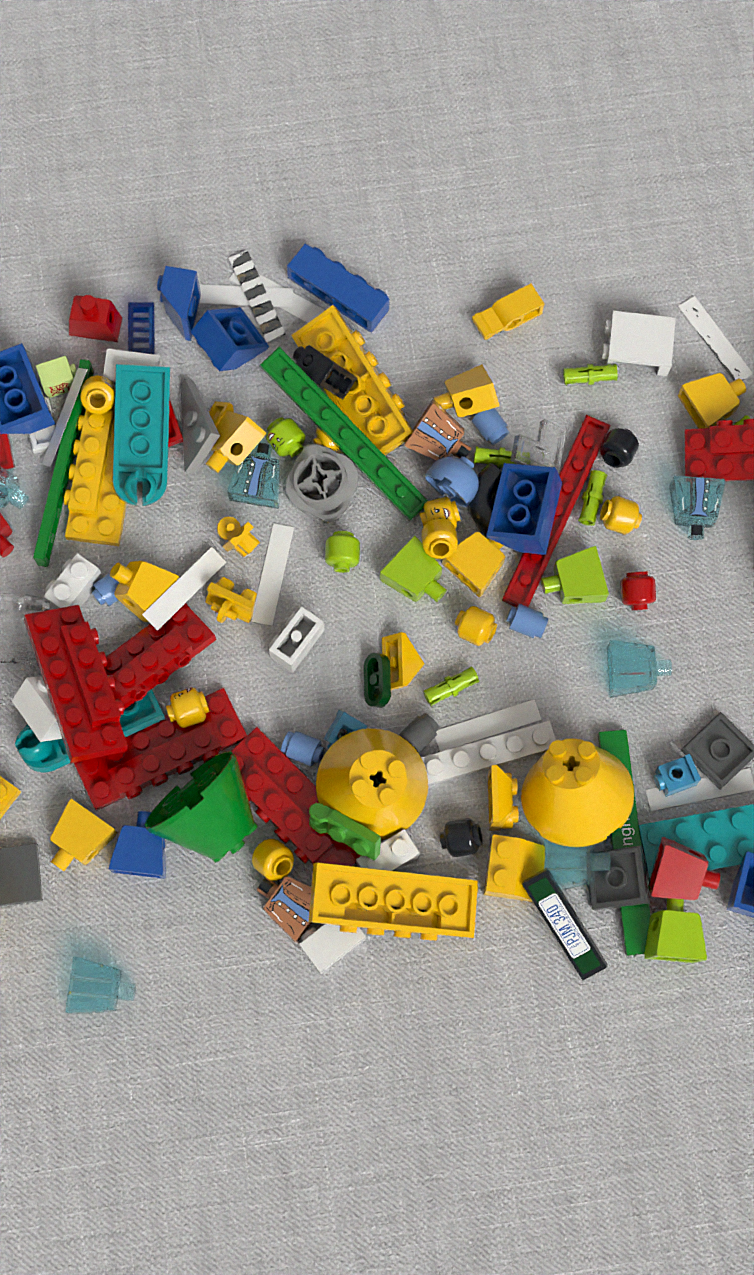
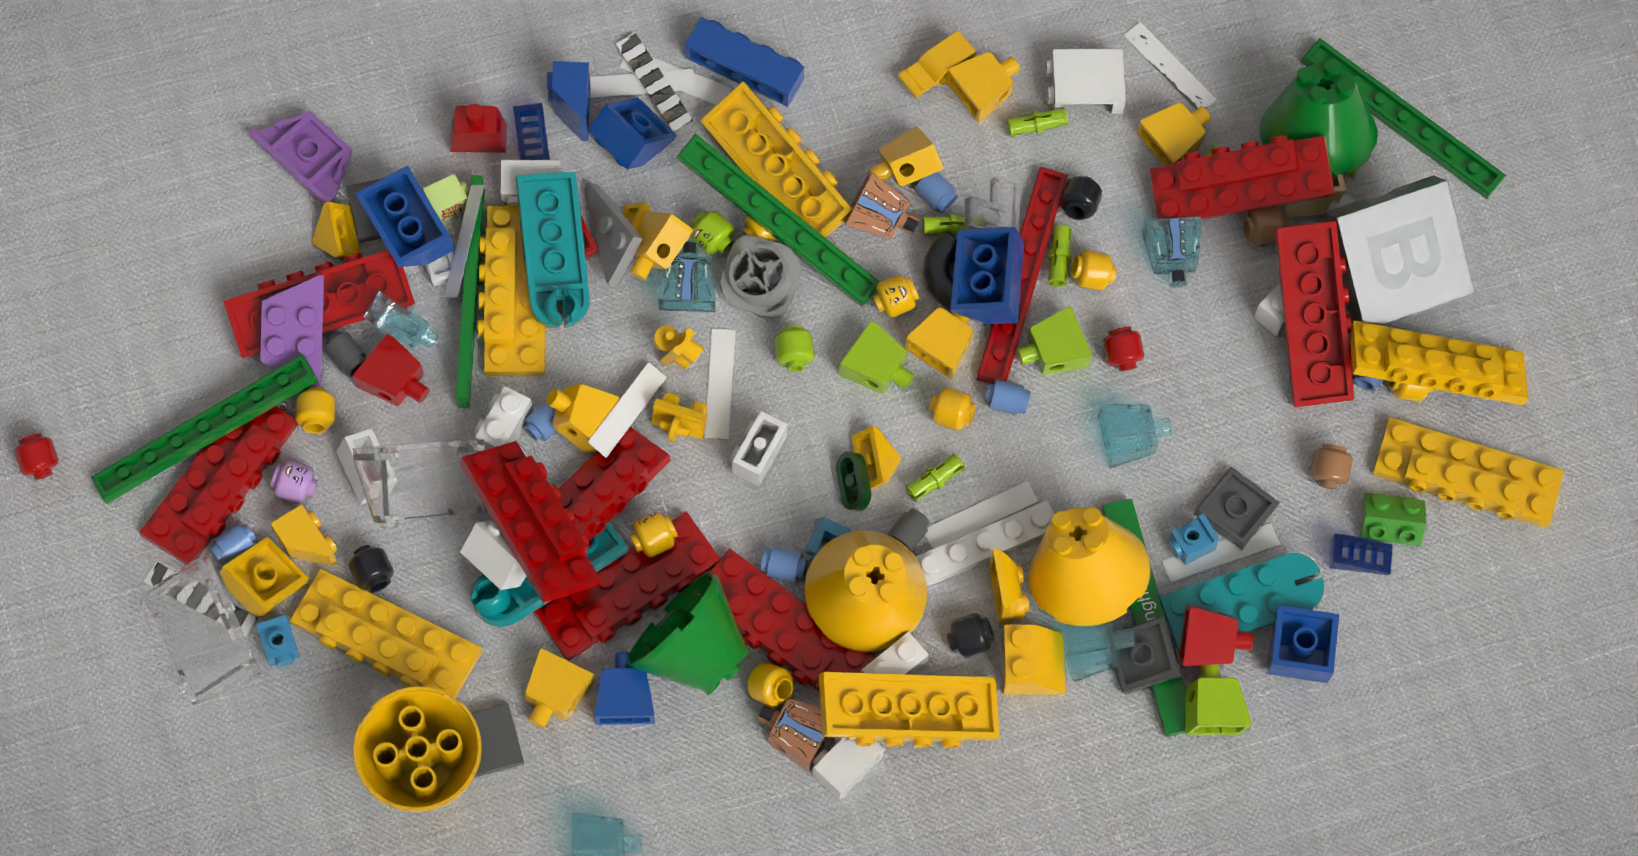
camera: 10 degrees left, 5 degrees down
yellow head [80,375,115,414] -> none
black torso [293,345,357,400] -> none
bright green hinge [309,803,381,861] -> none
yellow head [421,519,458,559] -> none
medium blue cylinder [425,456,479,507] -> none
tile [522,868,608,981] -> none
none -> yellow torso [946,52,1020,123]

